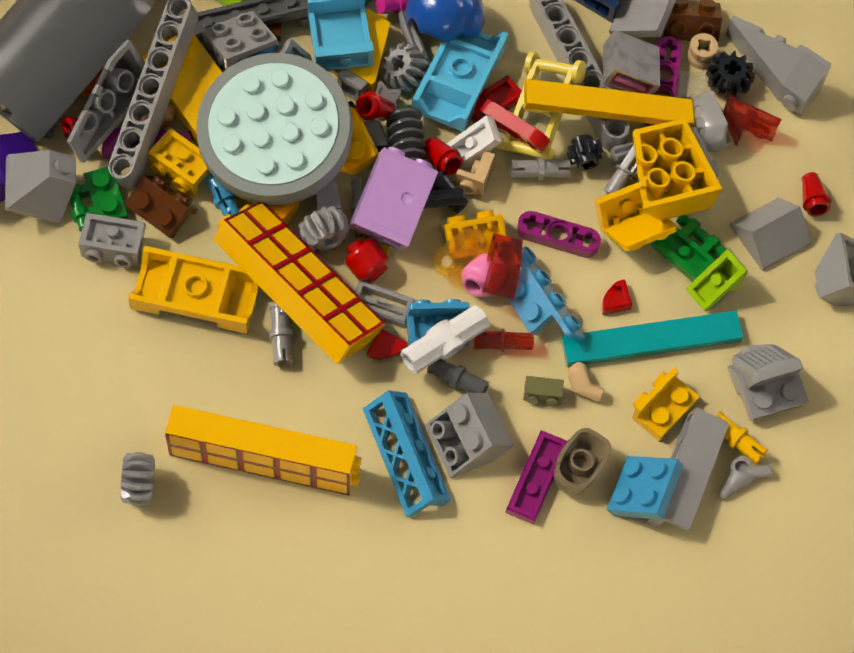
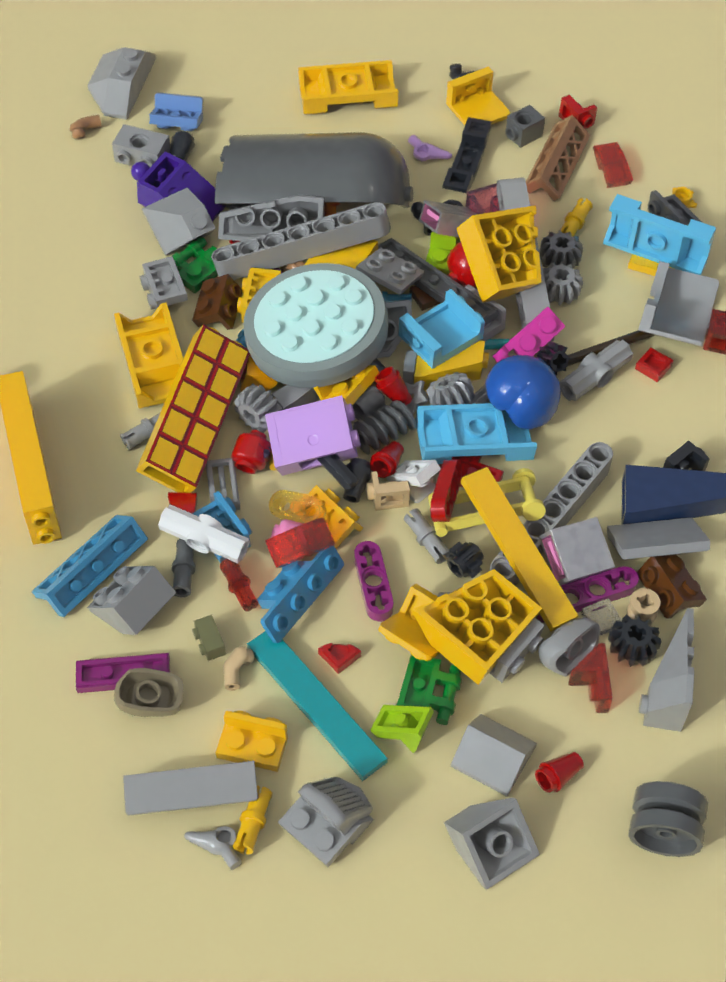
camera: 65 degrees right, 10 degrees down
dark azure plate [607,456,684,520] -> none

